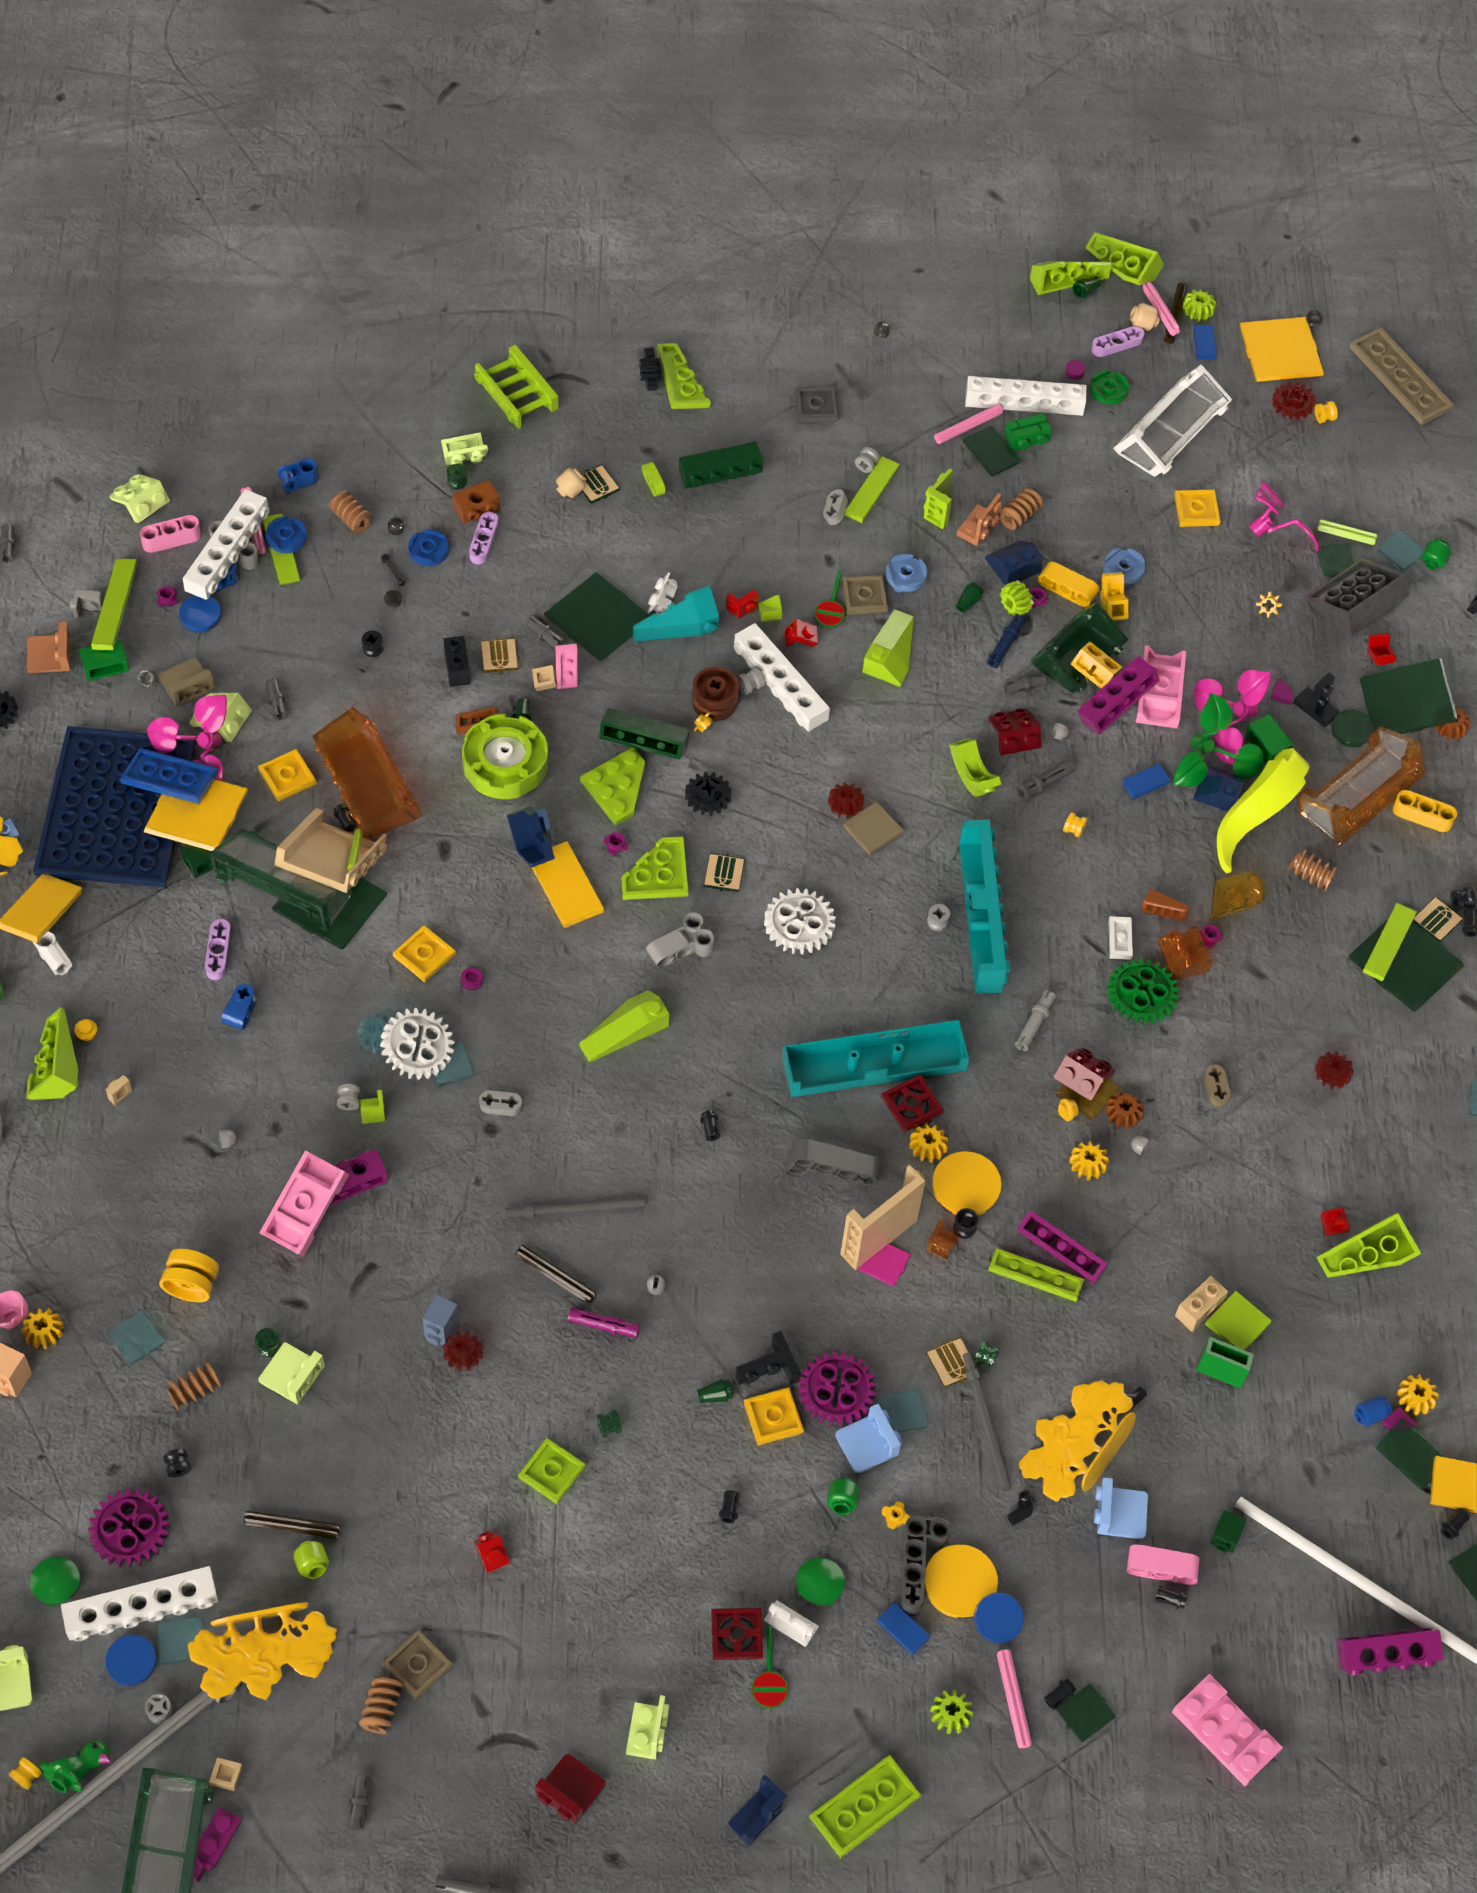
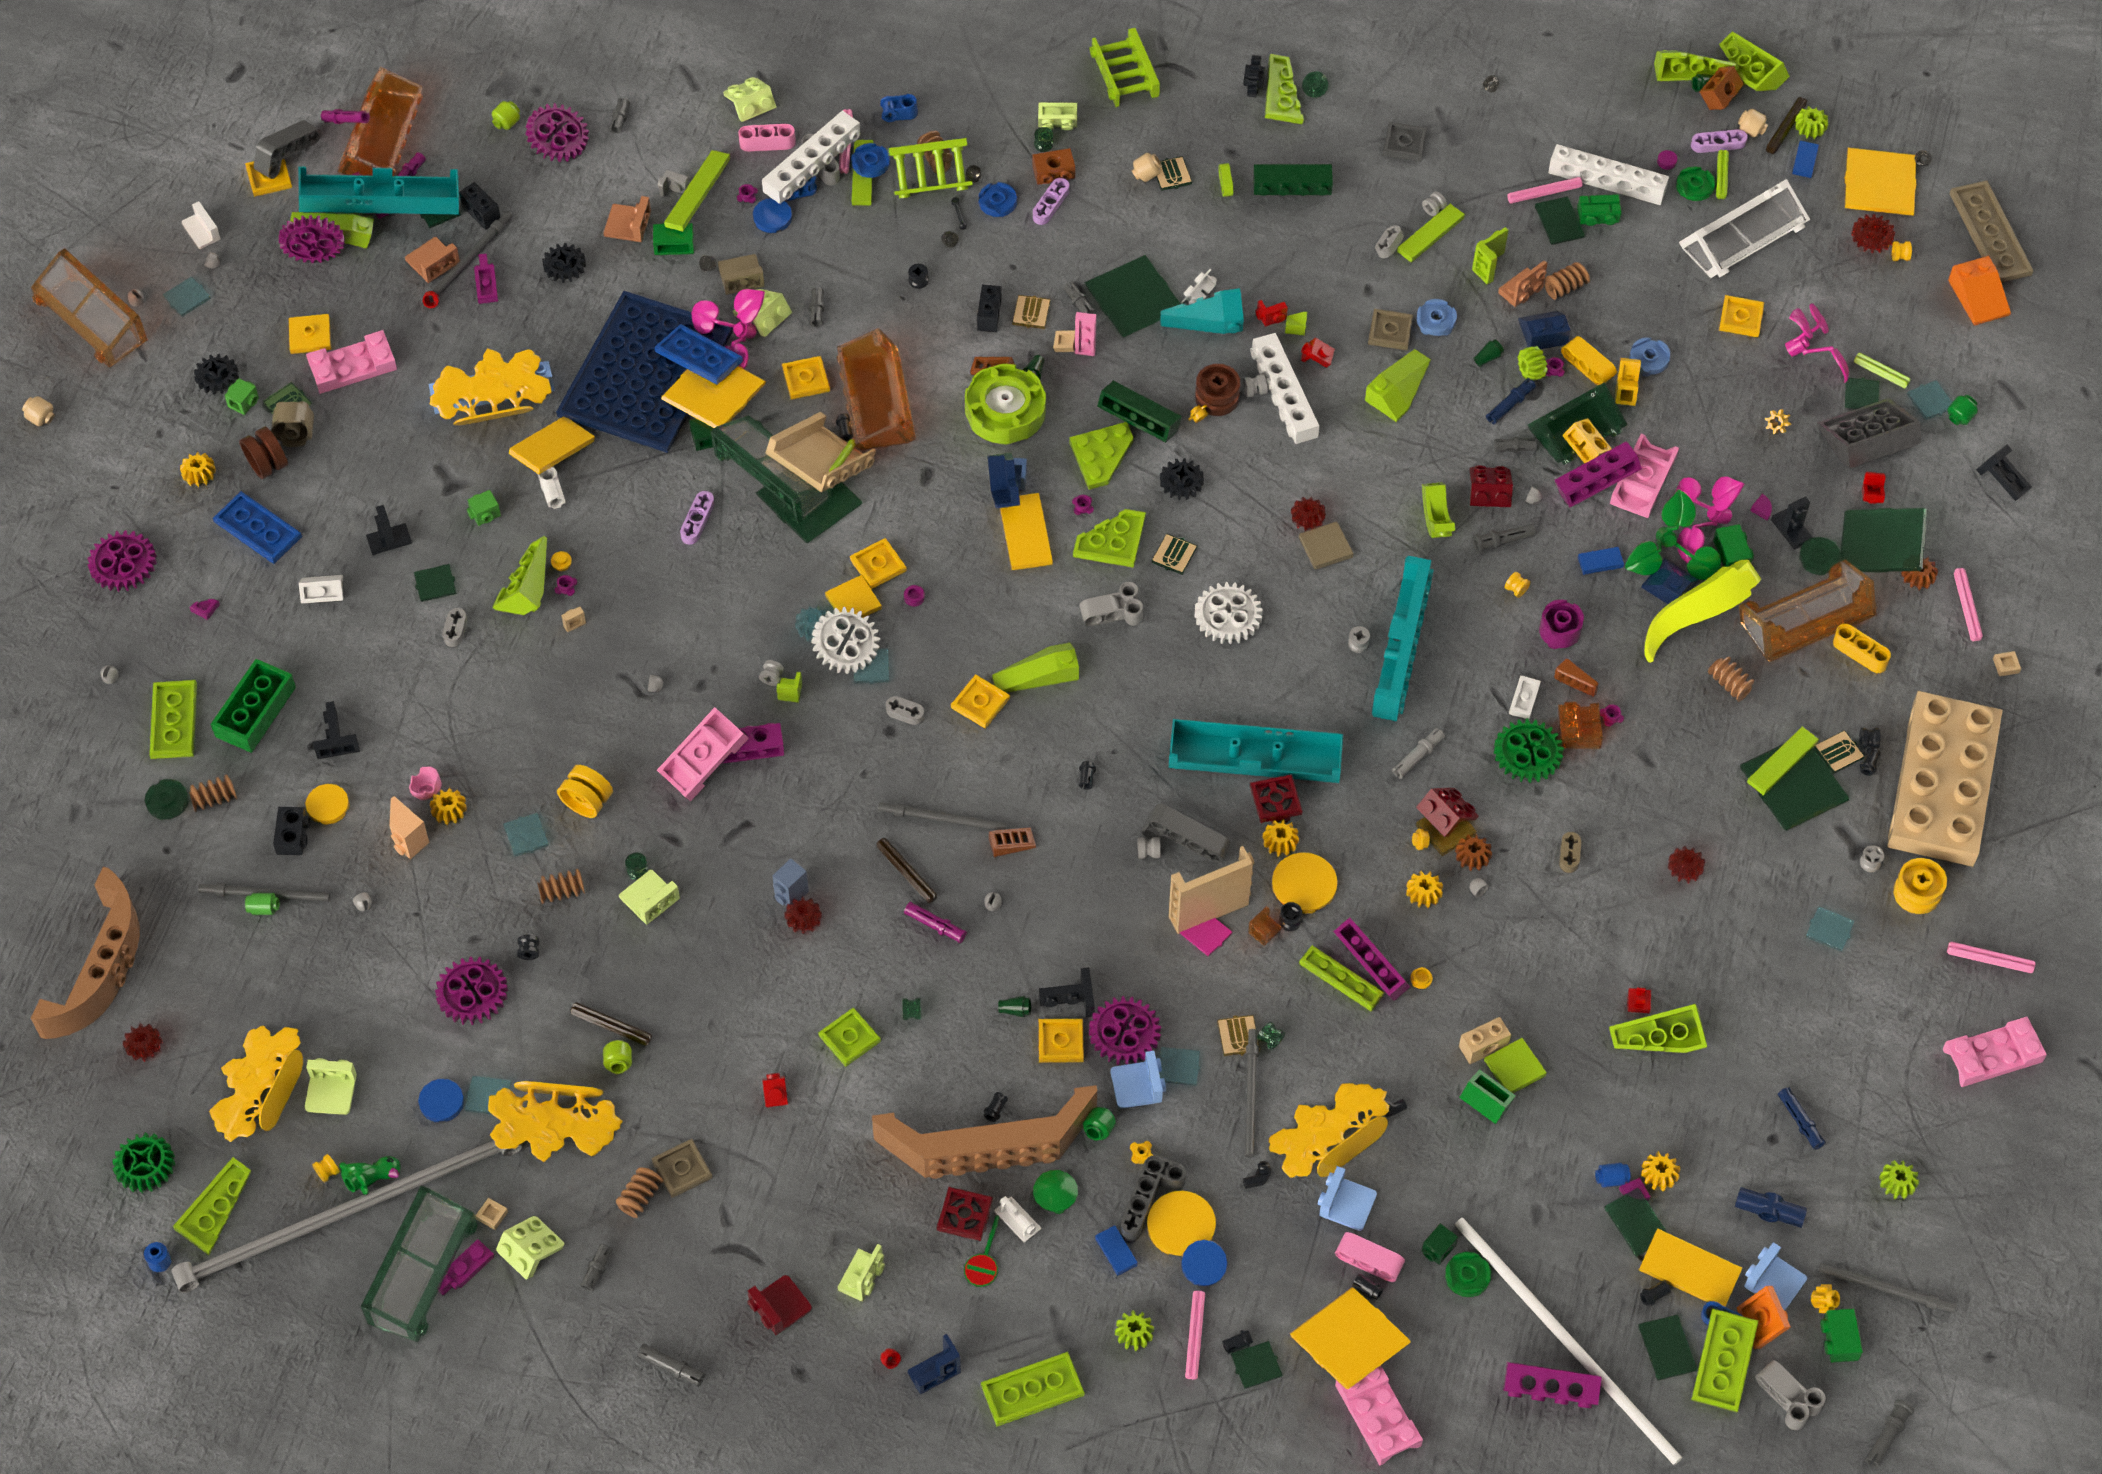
camera: 20 degrees right, 0 degrees up
green dish [30,1556,81,1607] -> none
white brick [61,1566,218,1641] -> none
light grey wheel [145,1694,173,1725] -> none
blue piece [221,984,256,1030] -> none
piece [814,569,845,627] -> none
bright pink axle [1142,282,1180,336] -> none
clear yellow slope [1211,870,1265,920] -> none
none -> yellowish green bracket [496,1216,564,1280]
none -> magenta plate [554,575,578,596]
none -> yellow tile [825,575,882,618]
none -> medium nougat slope [872,1085,1097,1179]
none -> red hinge [880,1348,901,1369]
none -> lime fence [888,138,973,199]
none -> yellow plate [951,674,1010,729]
none -> dark orange slope [989,827,1036,857]
none -> light grey wheel [1137,837,1160,859]
none -> yellow piece [1290,1287,1411,1390]
none -> clear green piece [1302,71,1329,98]
none -> yellow plate [1410,967,1433,989]
none -> green tile [1445,1252,1491,1297]
none -> magenta brick [1539,599,1584,649]
none -> dark orange brick [1700,66,1744,110]
none -> lime axle [1716,149,1729,199]
none -> orange slope [1948,256,2011,326]

